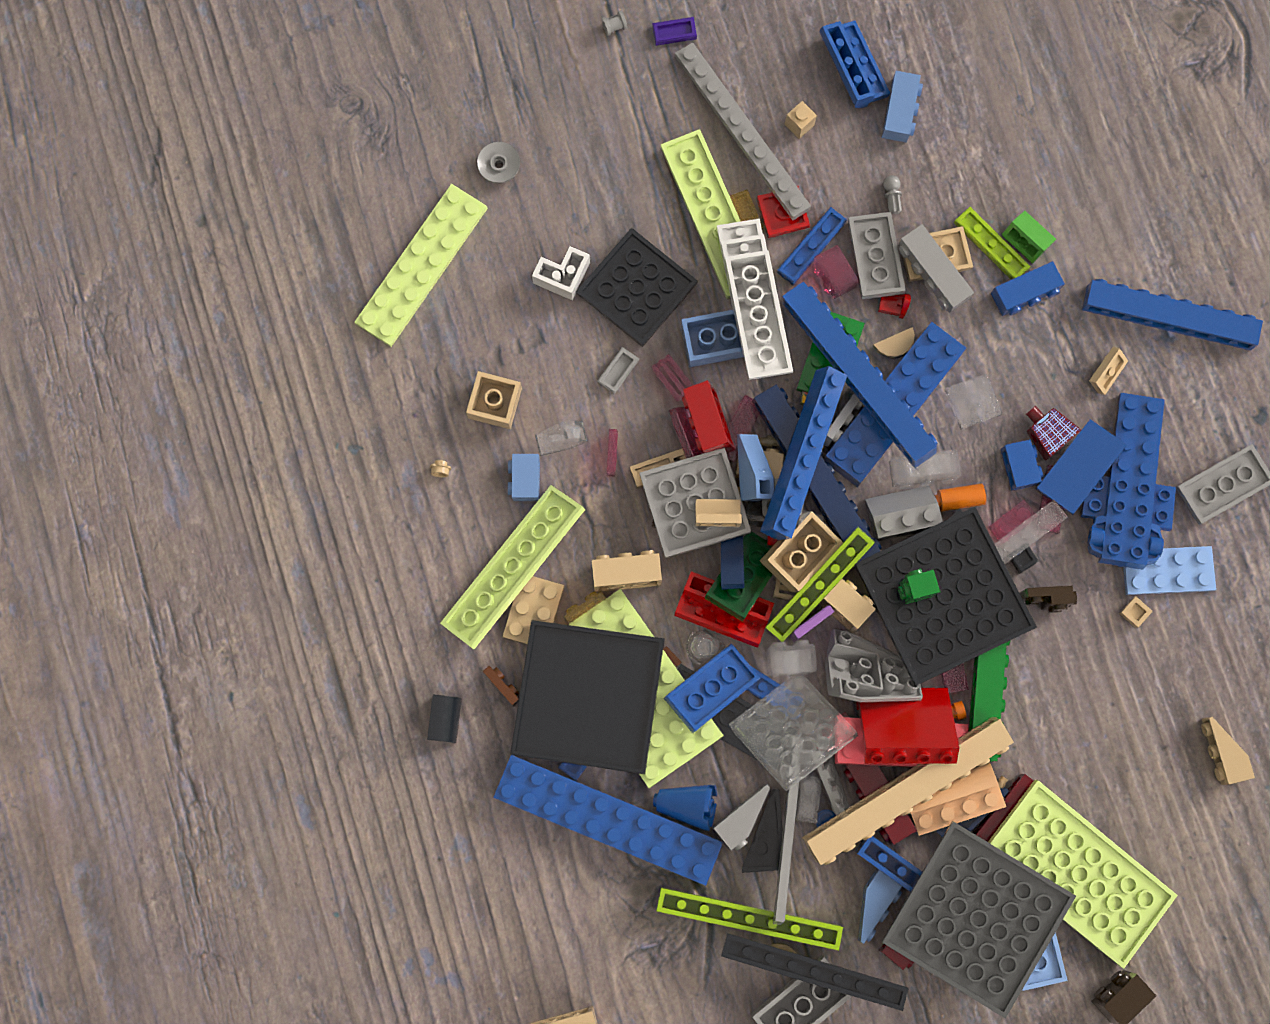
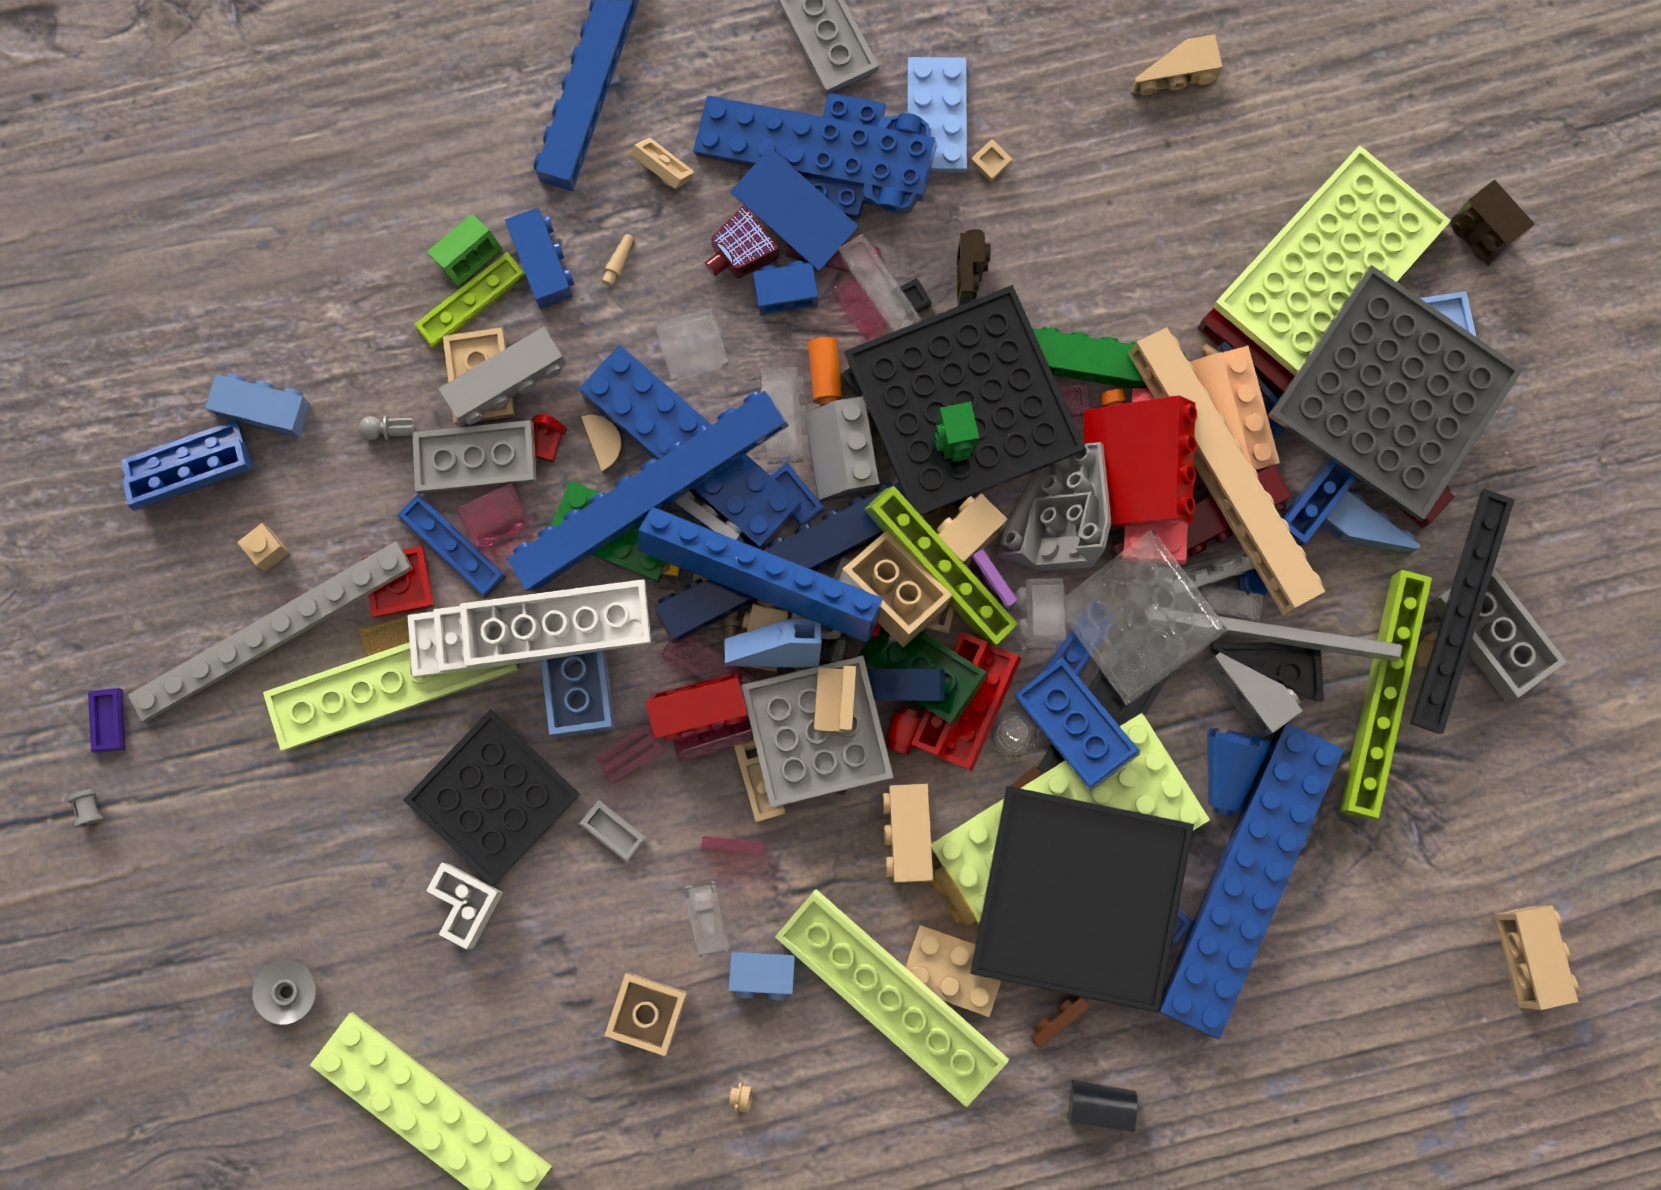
camera: 85 degrees left, 0 degrees up
none -> tan animal [601,234,634,286]
none -> blue tile [771,463,825,527]
none -> red brick [885,707,921,755]

